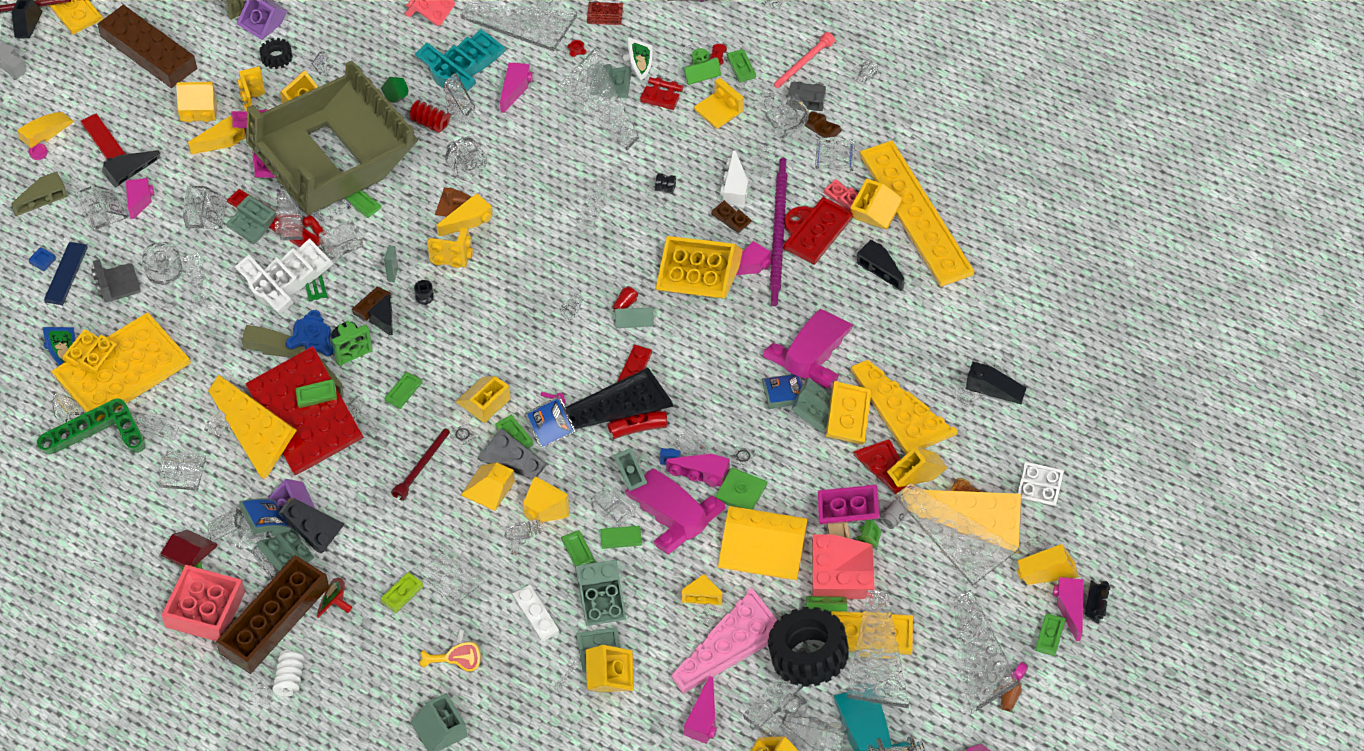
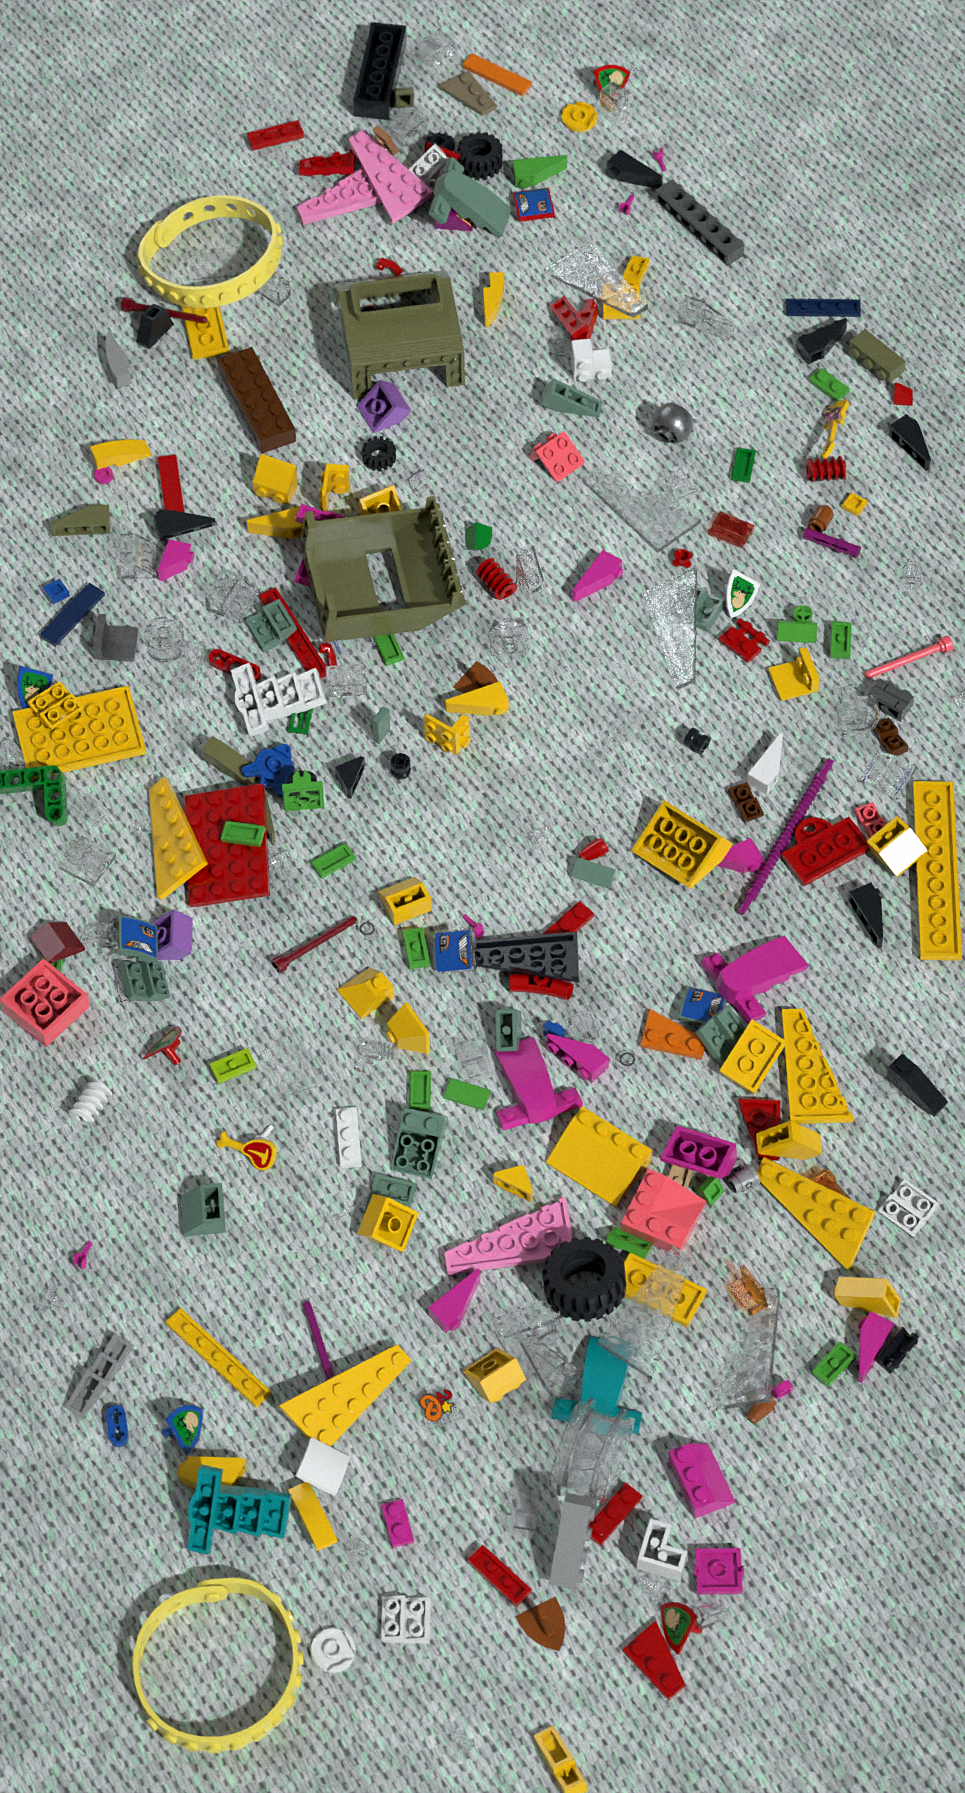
camera: 25 degrees right, 5 degrees up
reddish brown brick [216,555,329,674] -> none
clear slope [275,186,303,240] -> none
black wing [278,498,345,553] -> none
reddish brown plate [351,286,392,321] -> none
teal slope [415,29,506,95] -> none
wing [478,428,547,479] -> none
red piece [710,44,727,65] -> none
bright green plate [715,467,767,510] -> none
clear wing [895,483,1019,586] -> none
none -> red beam [208,649,261,682]
none -> orange wing [641,1009,705,1060]
none -> clear orange panel [727,1264,768,1316]

